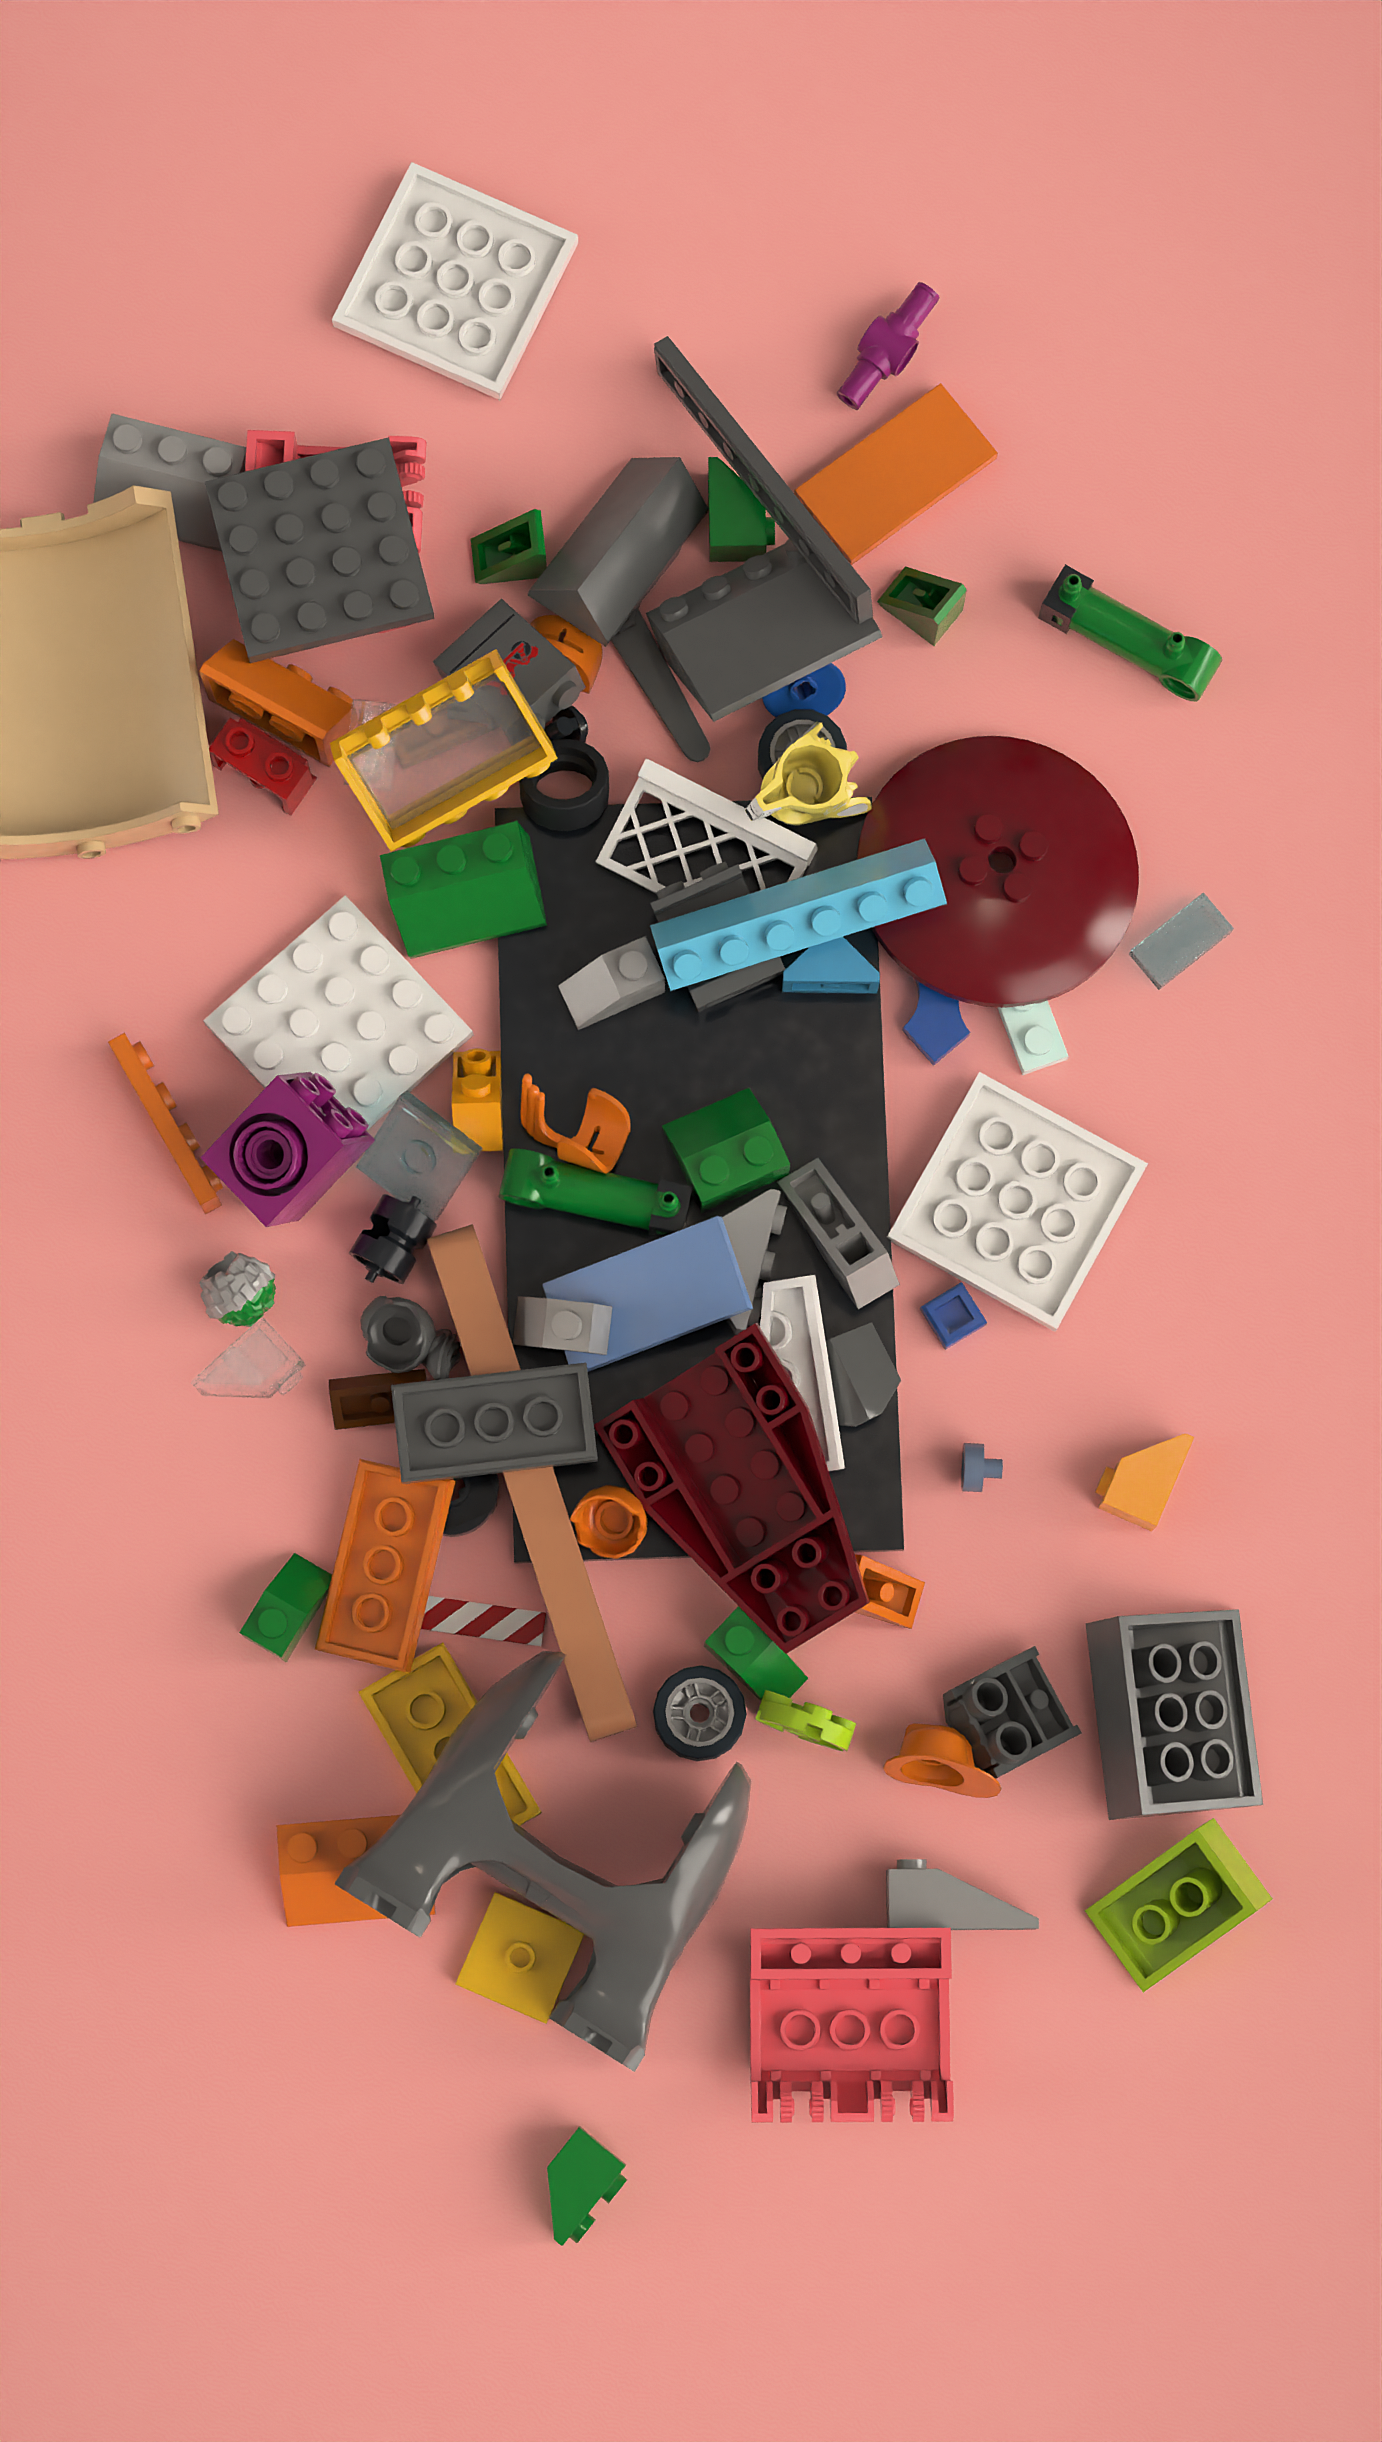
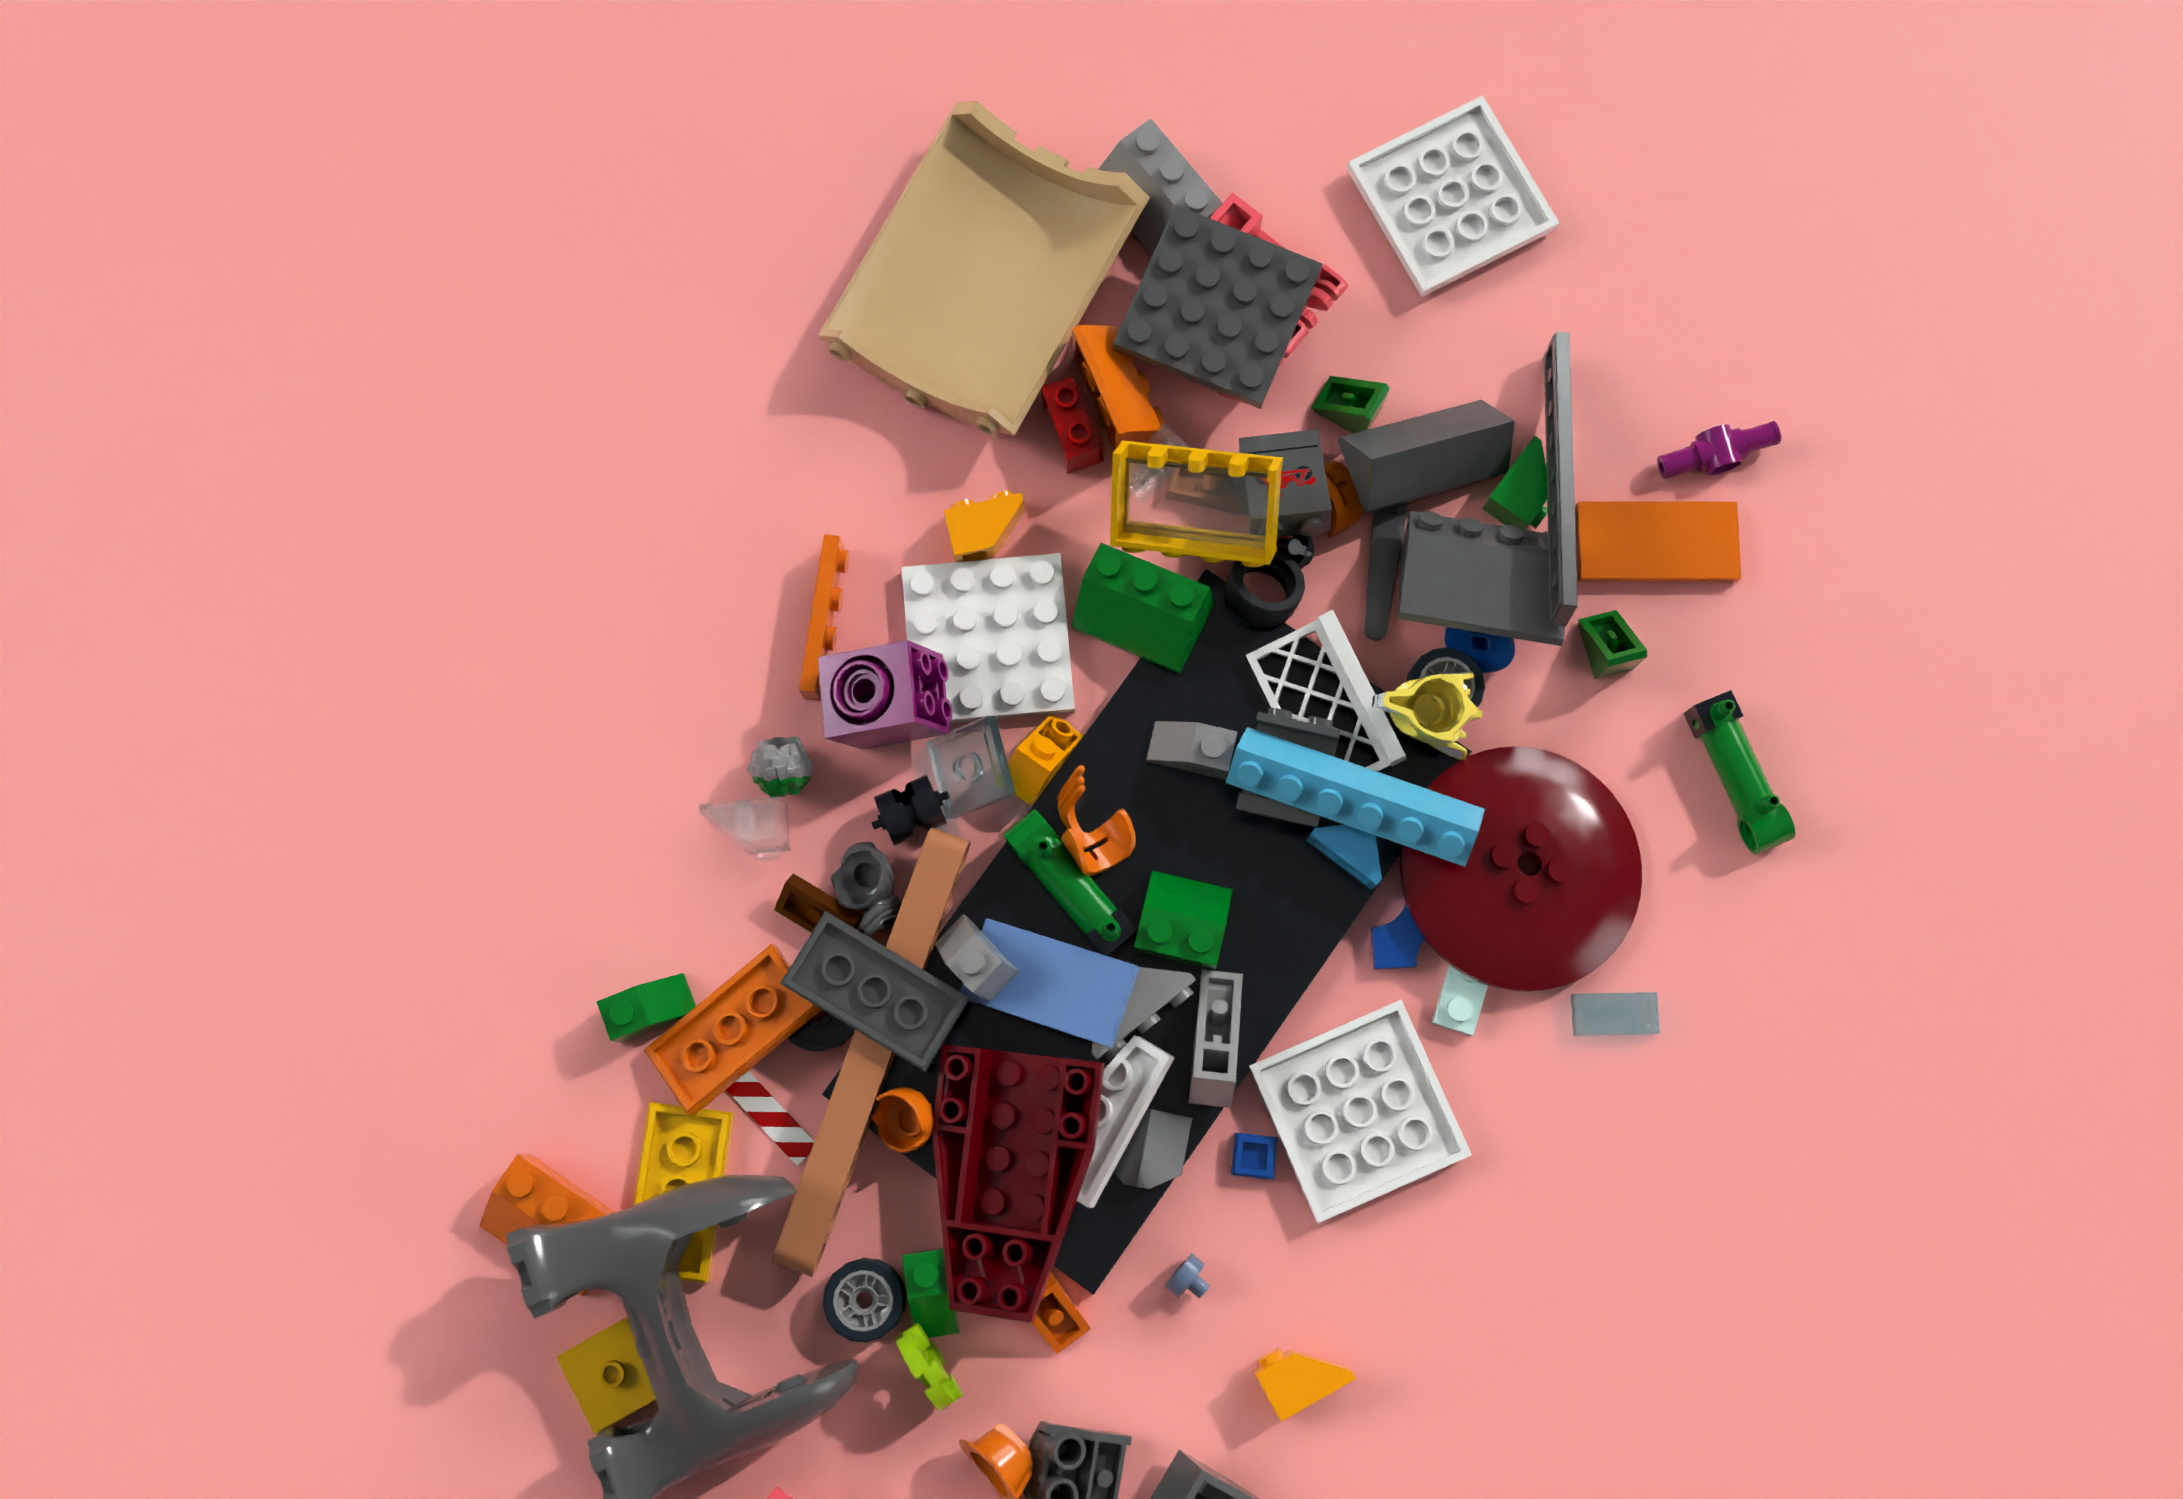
camera: 40 degrees right, 0 degrees up
none -> light orange slope [944,491,1024,562]

